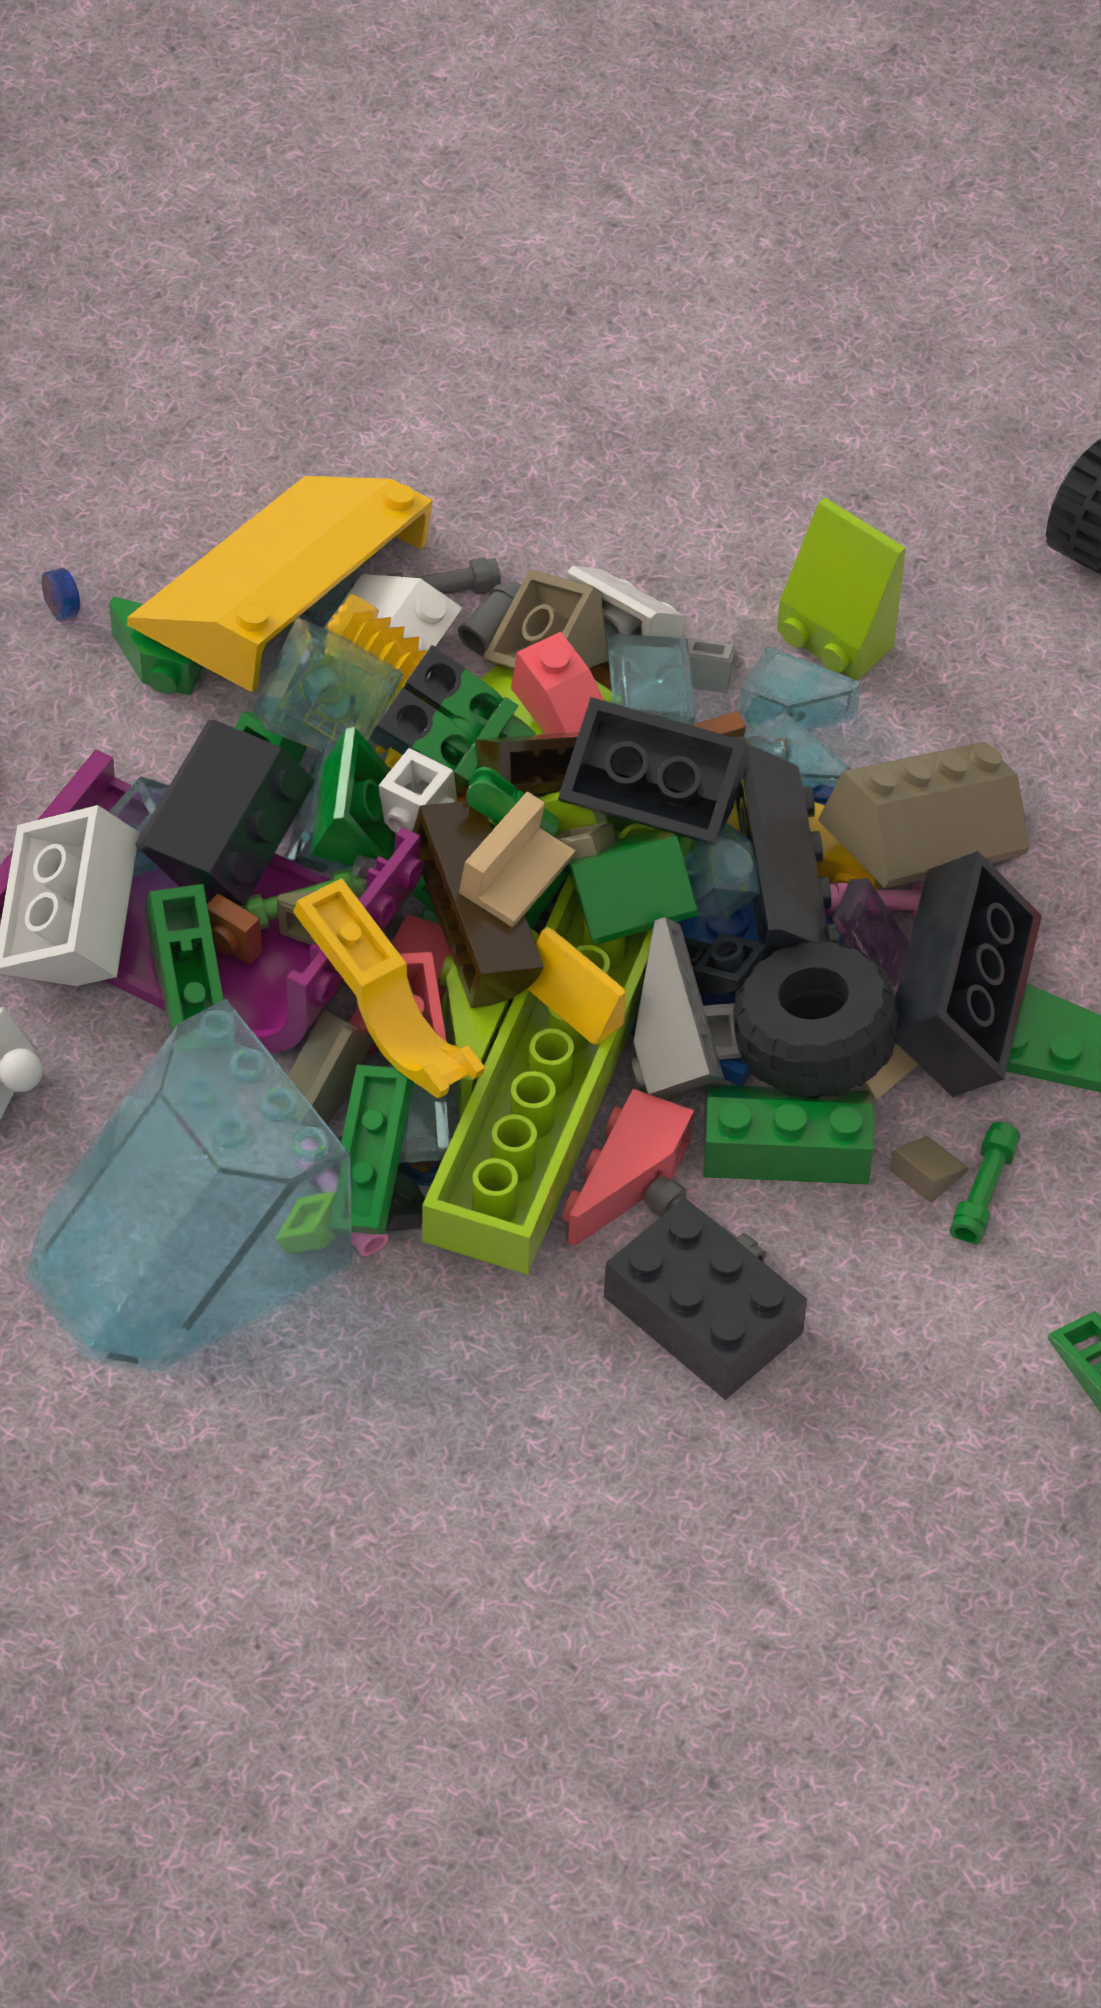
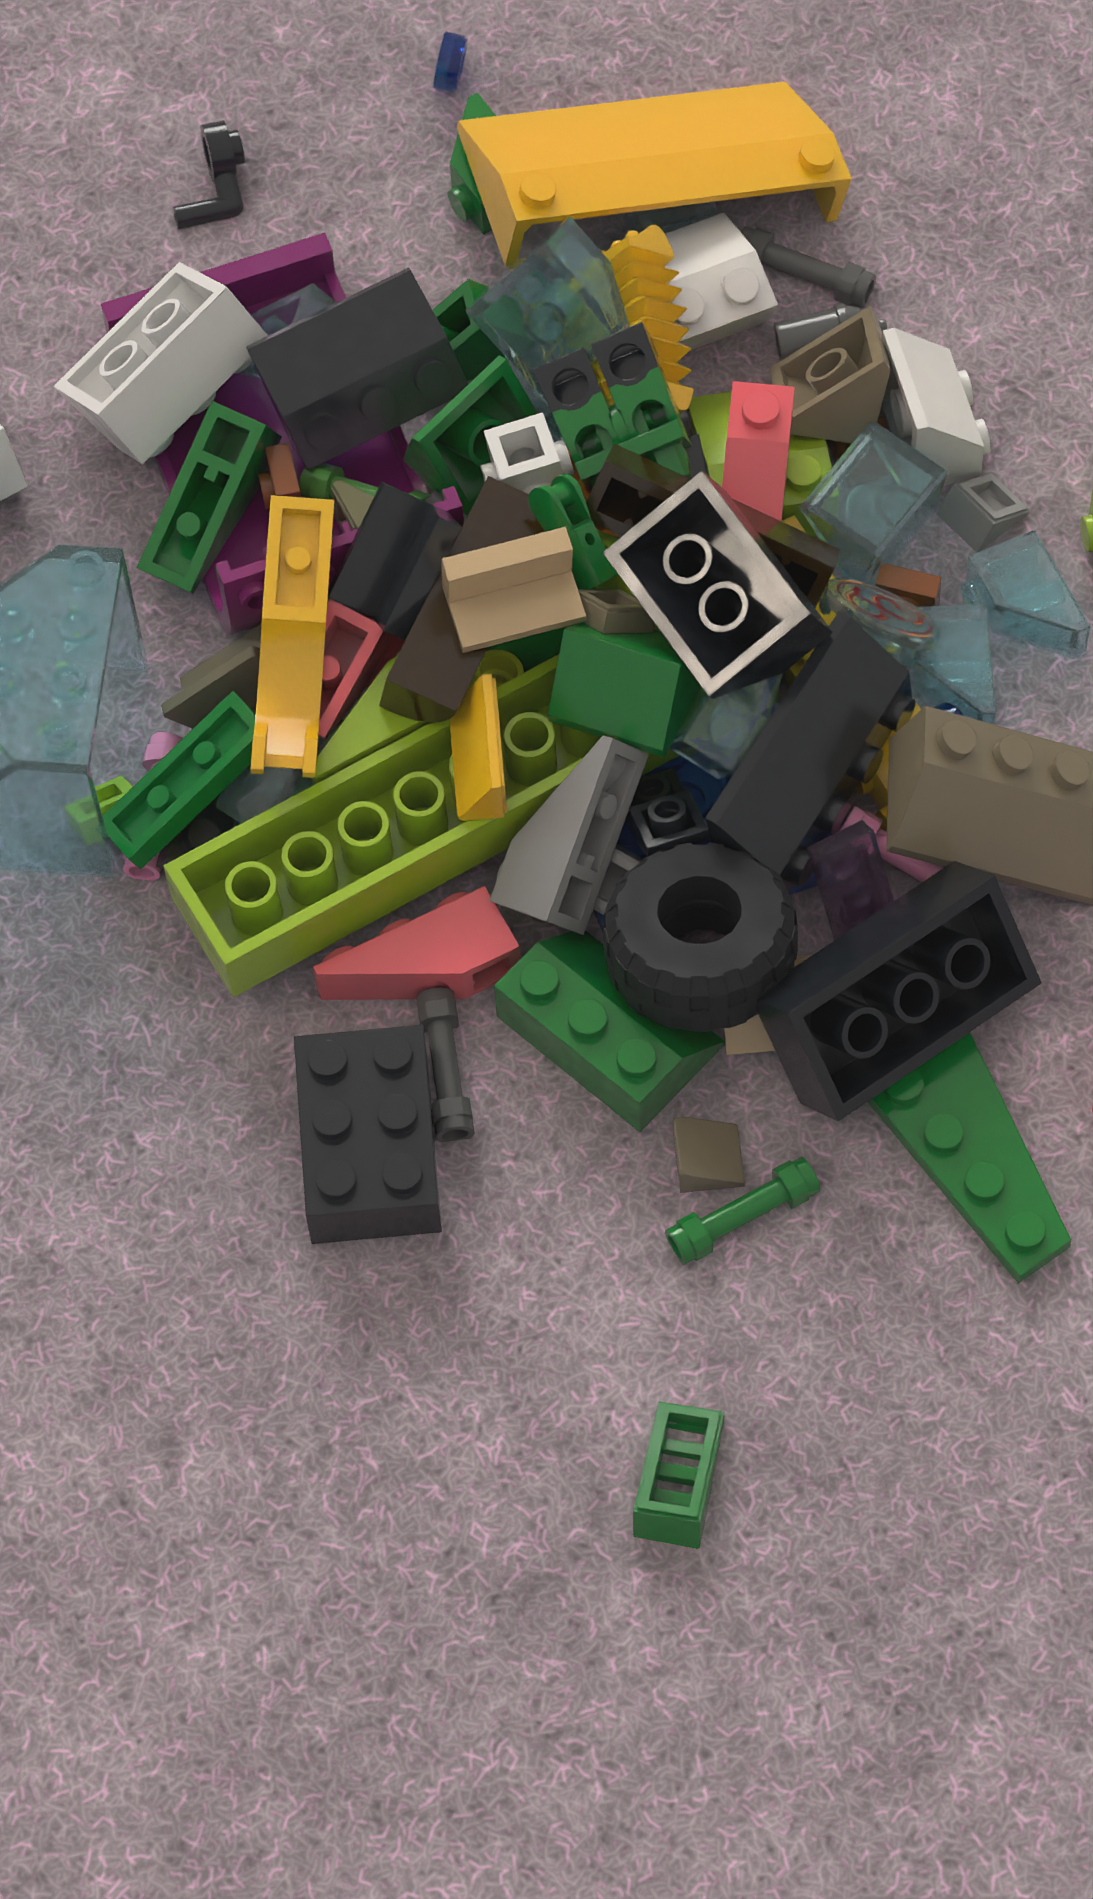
camera: 45 degrees right, 10 degrees up
none -> black panel [328,482,462,640]

